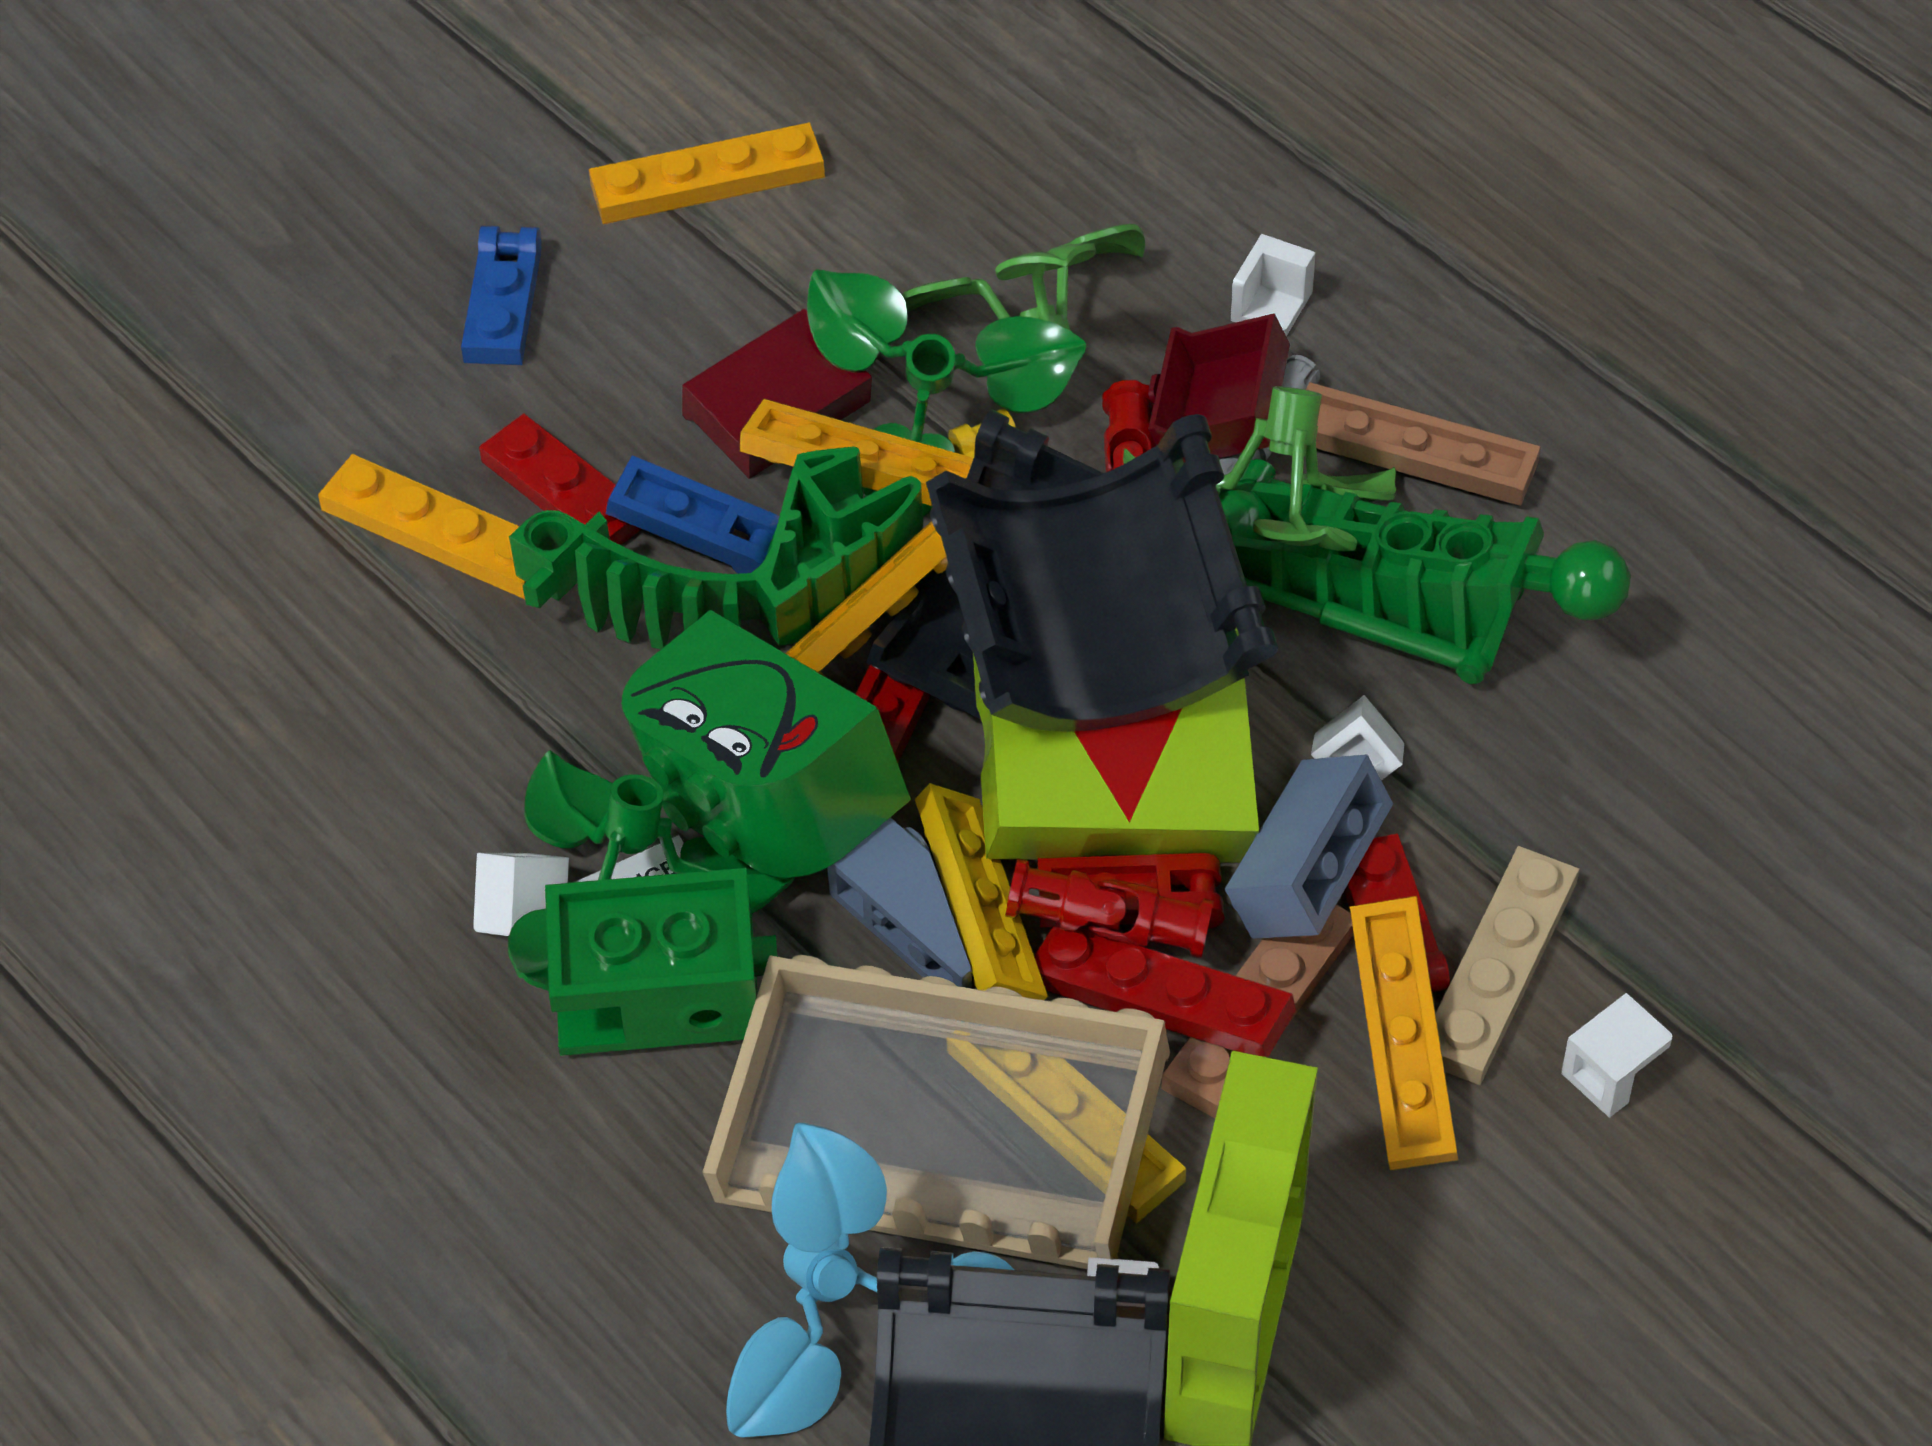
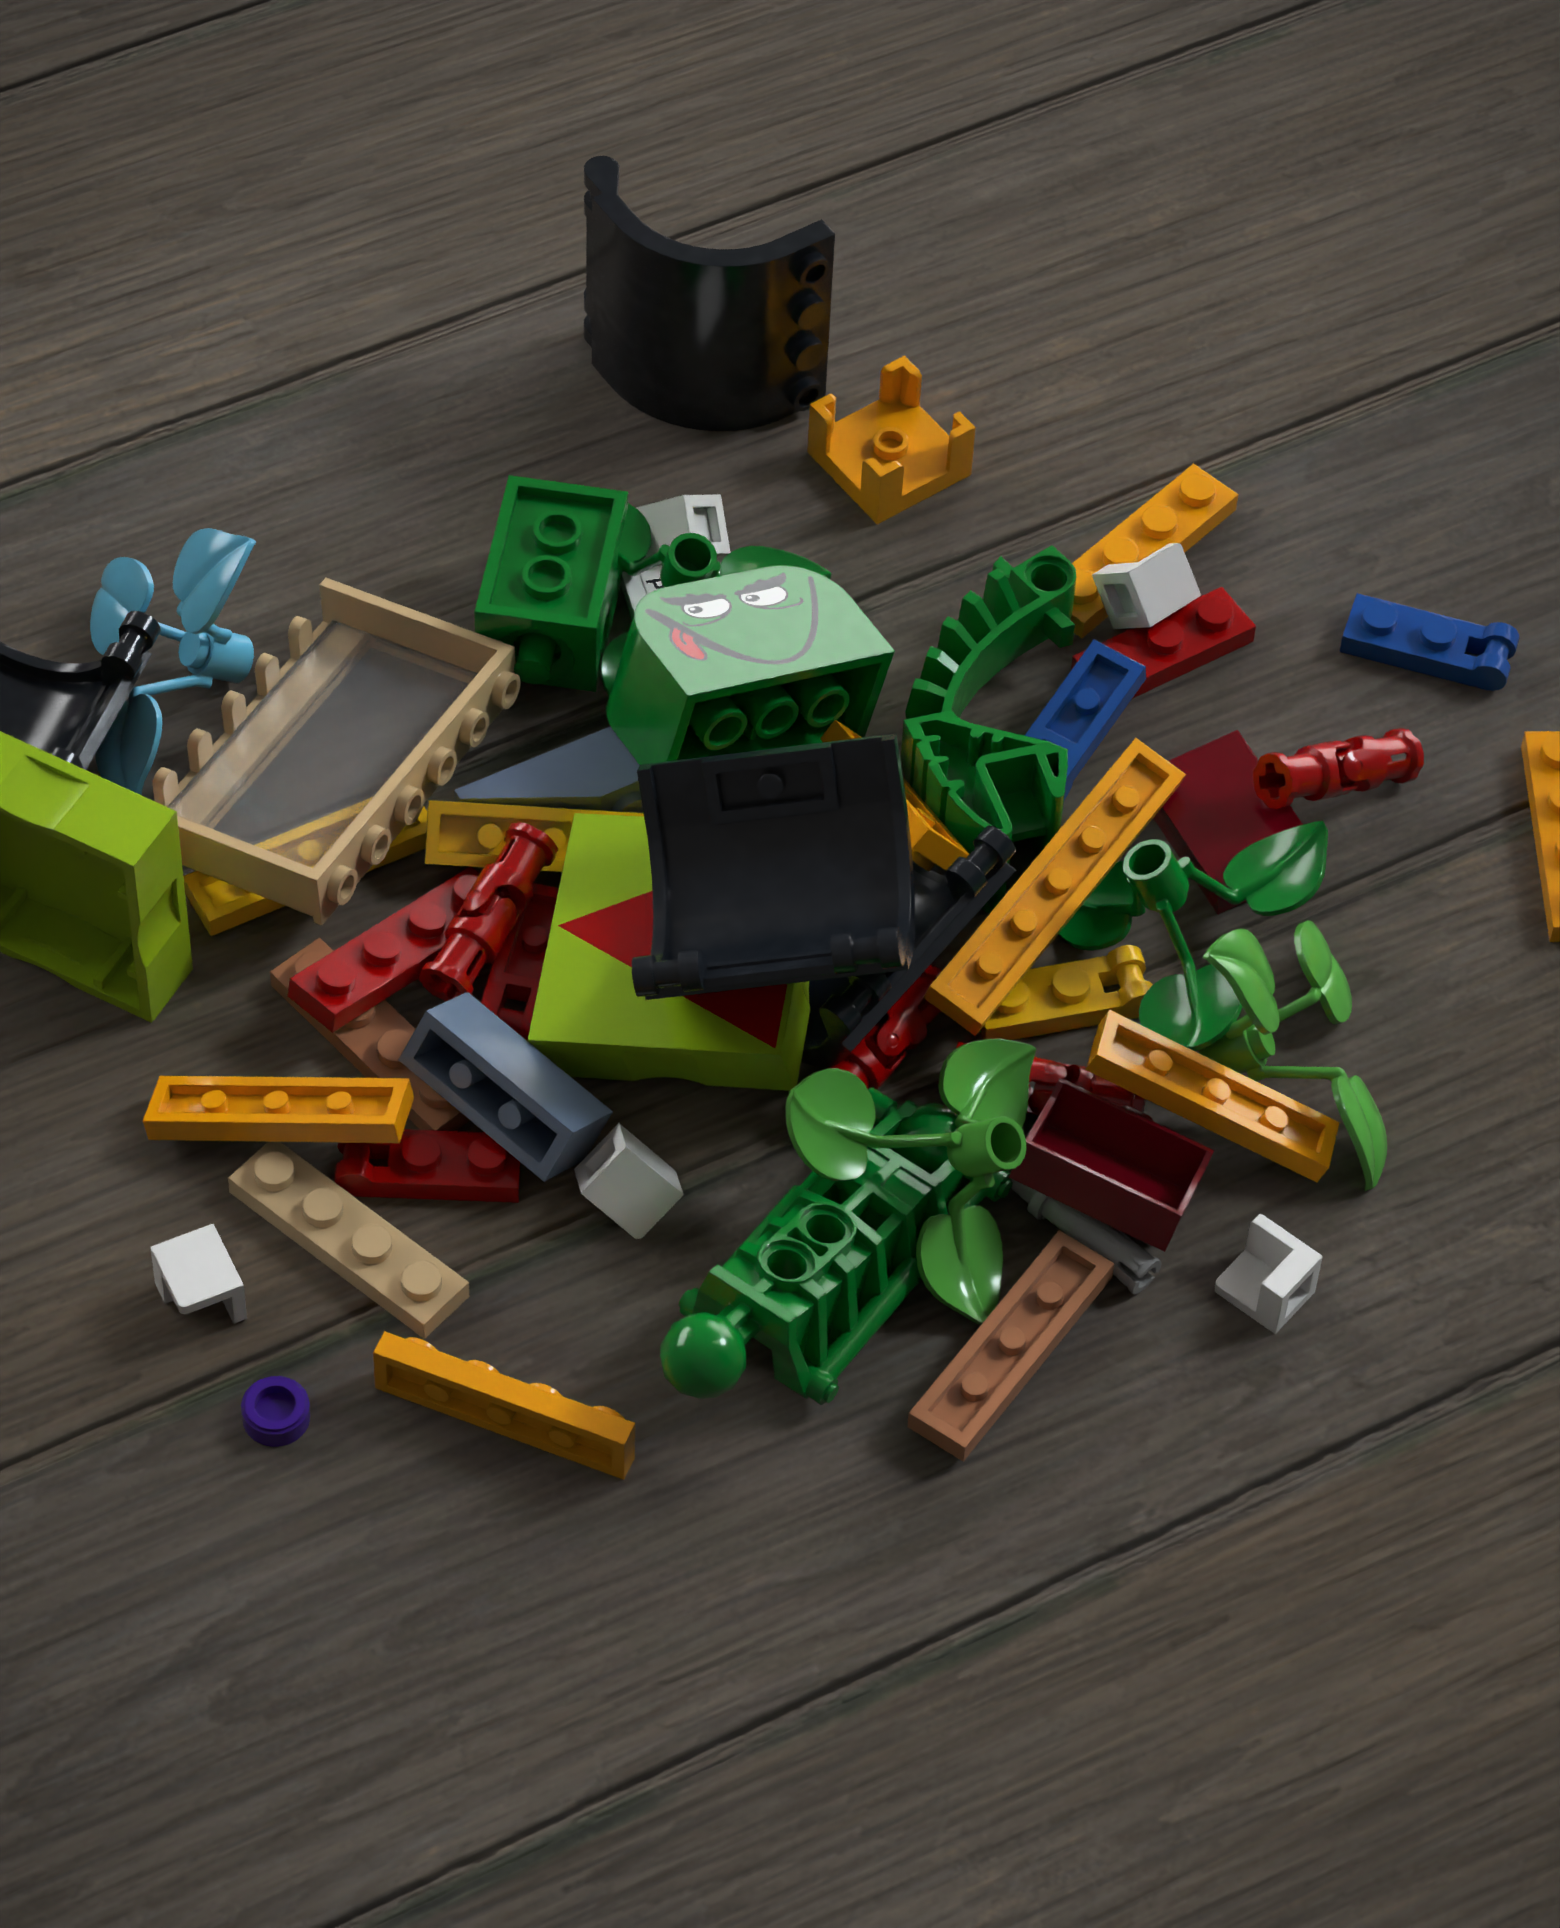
camera: 100 degrees right, 0 degrees up
none -> dark purple tile [241,1376,310,1447]
none -> light orange plate [373,1331,635,1480]
none -> black hinge [584,156,835,431]
none -> light orange panel [807,355,976,525]
none -> light orange plate [1086,1010,1340,1182]
none -> white panel [1092,543,1201,629]
none -> red piece [1253,728,1424,809]

